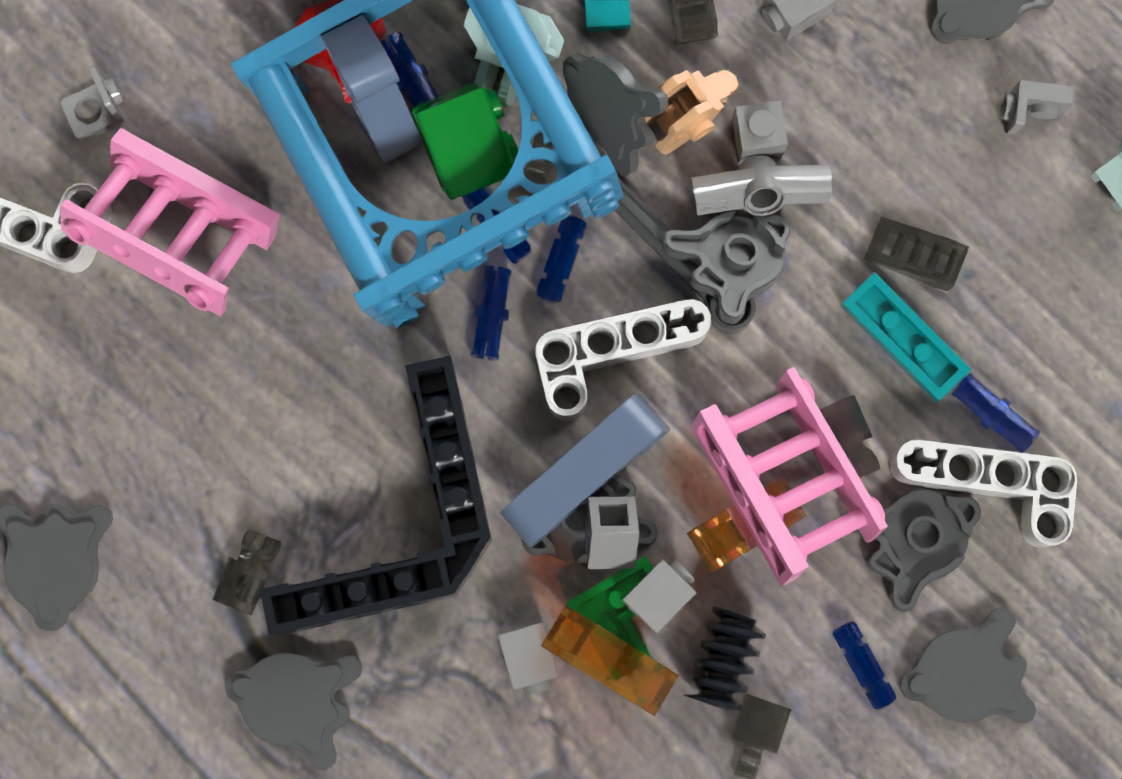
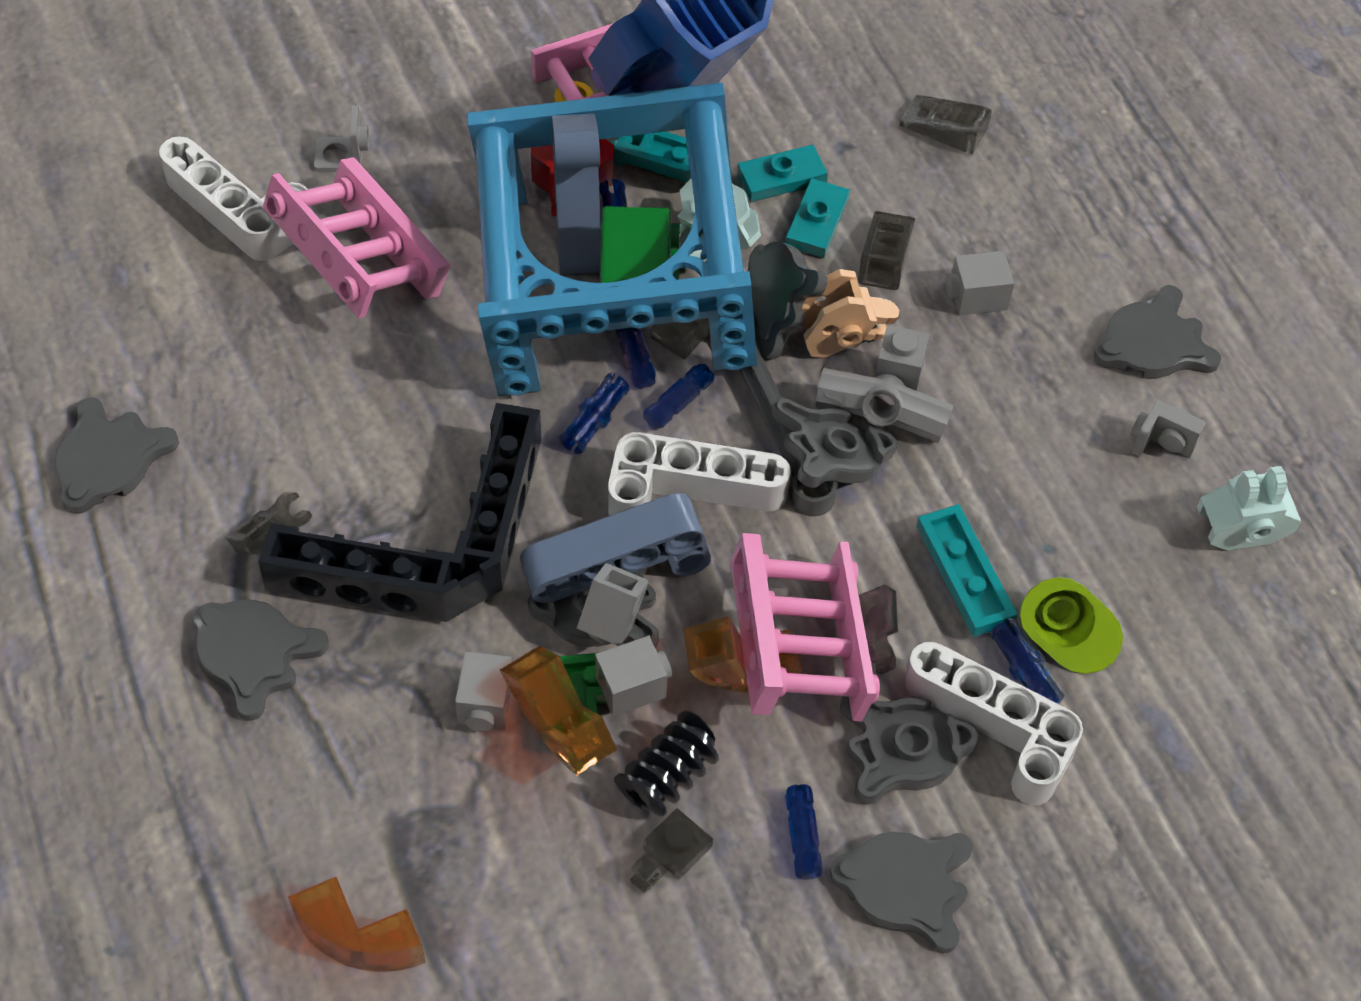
camera: 20 degrees right, 25 degrees down
clear smoke slope [864,217,969,293] -> none
none -> lime piece [1020,577,1123,674]

